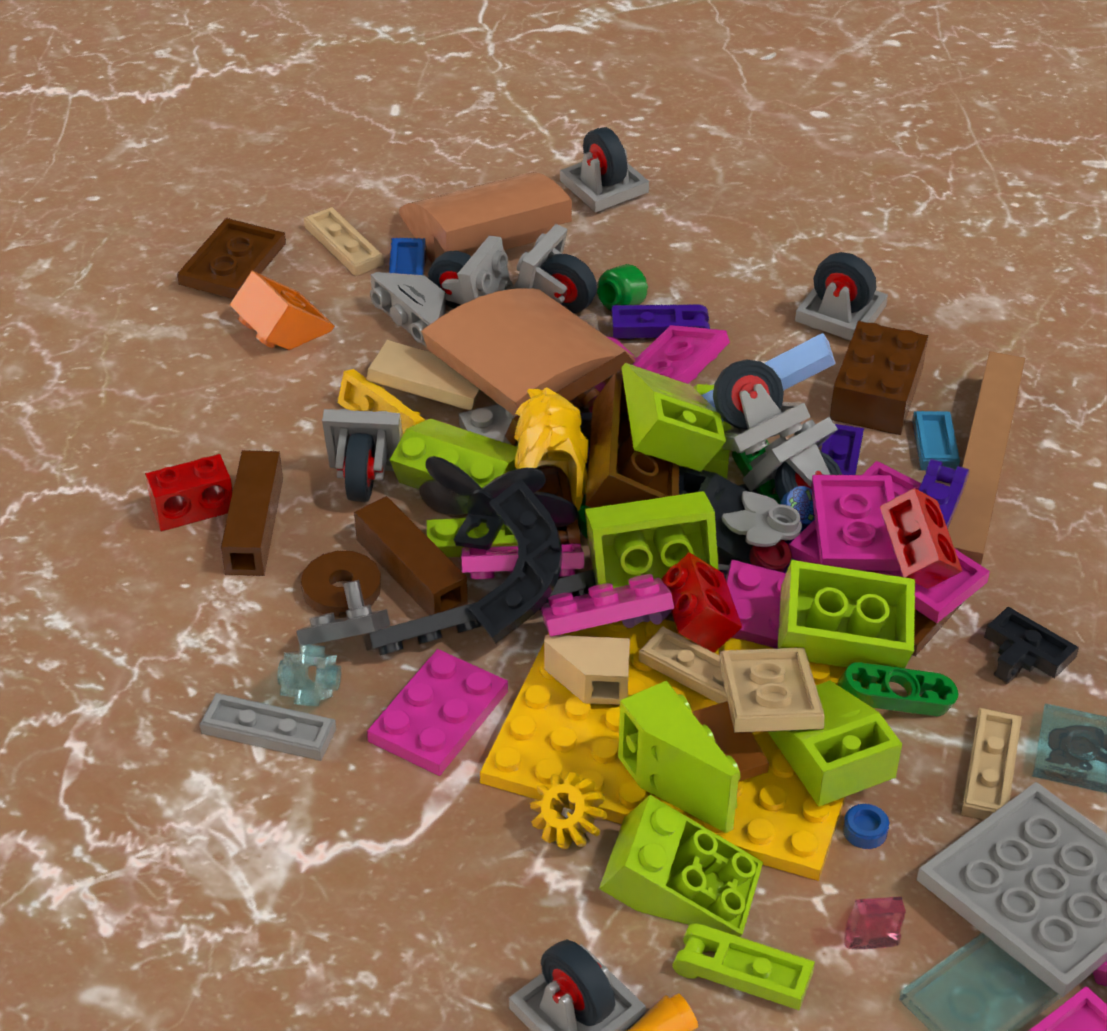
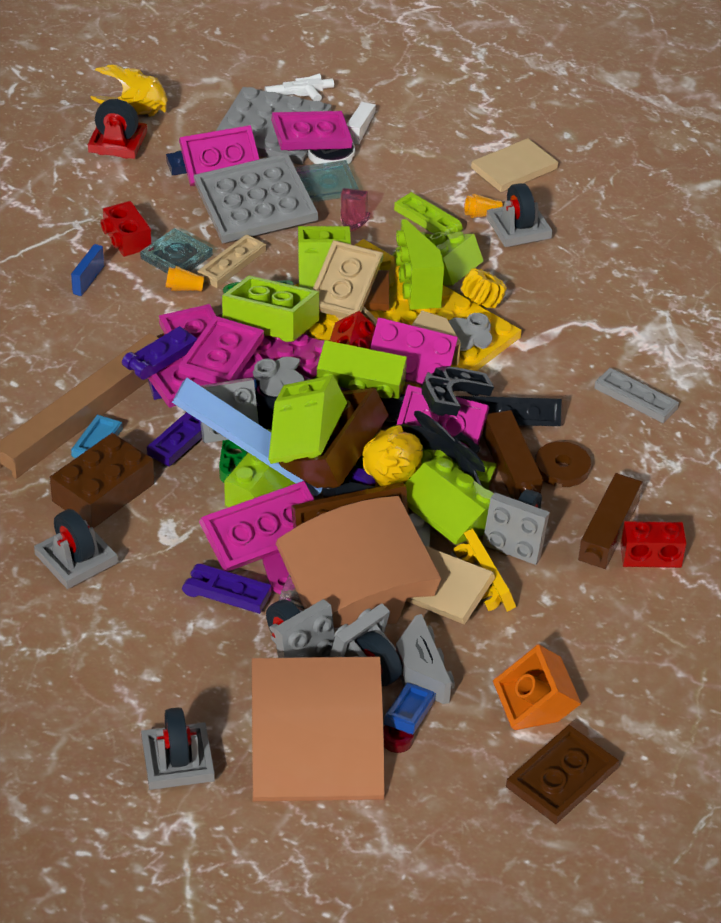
camera: 160 degrees left, 0 degrees up
clear light blue brick [277,644,341,706] -> none
flat silver plate [296,580,390,647] -> none
tan tile [304,207,384,277] -> none
dark pink plate [367,649,508,776] -> none
green head [597,264,648,311] -> none
plate [713,359,811,455] -> none
red brick [880,488,963,589] -> none
black hinge [984,607,1079,683] -> none
none -> light orange cone [165,266,204,292]
none -> light grey plate [448,313,492,351]

